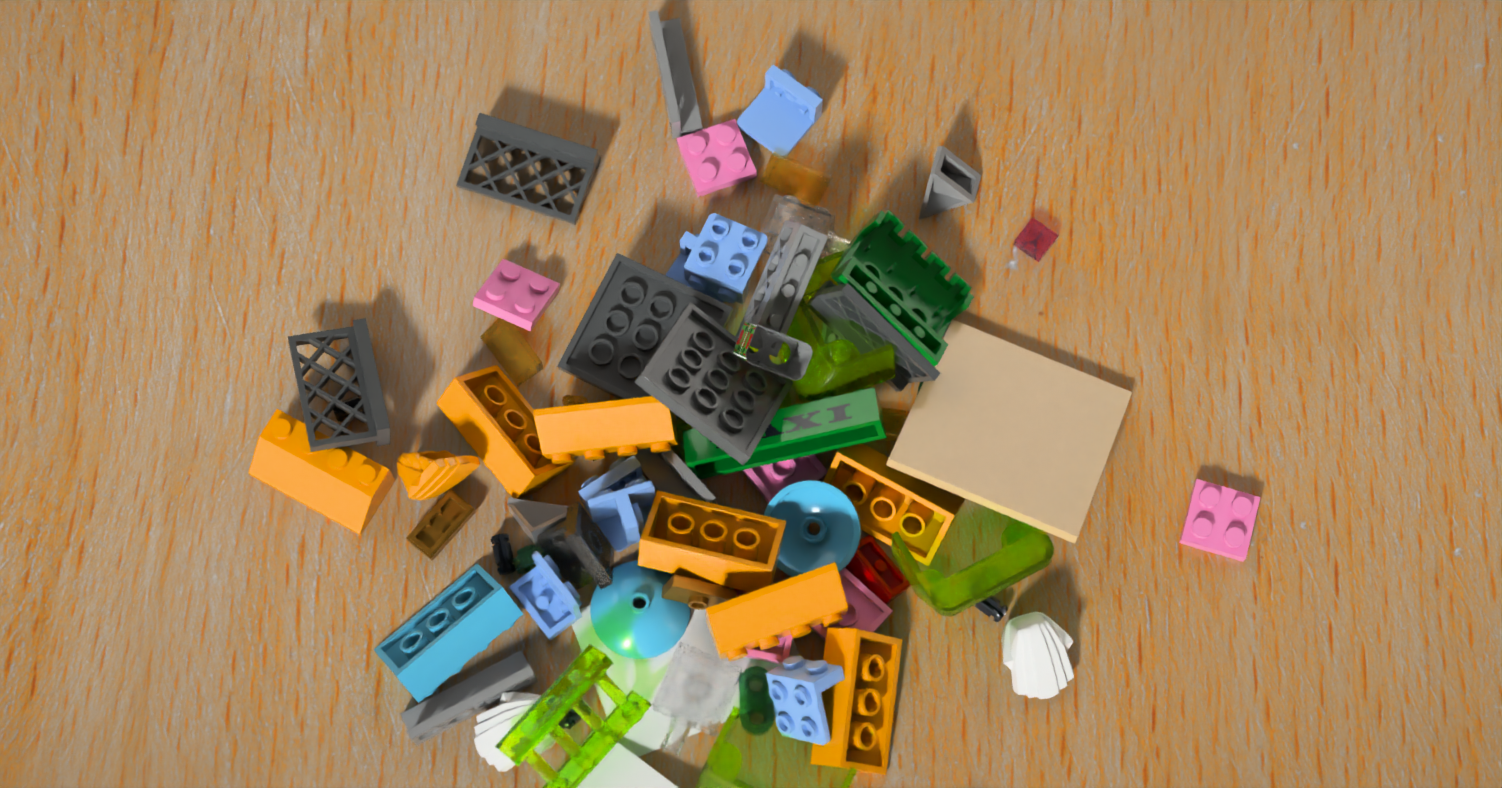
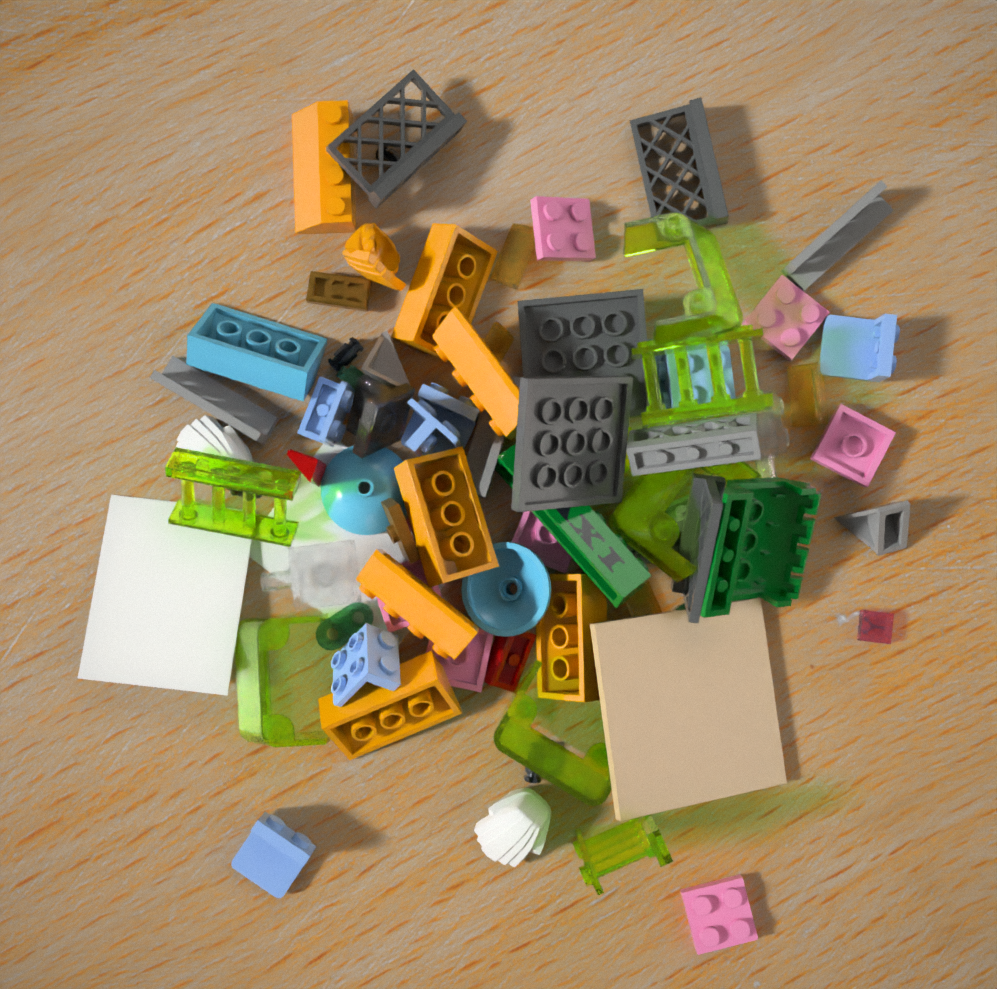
camera: 60 degrees right, 15 degrees up
light grey piece [733,322,813,380] -> none
none -> red slope [287,449,327,487]
none -> clear neon green fence [572,815,673,895]
none -> clear neon green windscreen [623,213,743,354]
none -> clear neon green fence [631,325,774,428]
none -> bright pink plate [810,404,896,487]

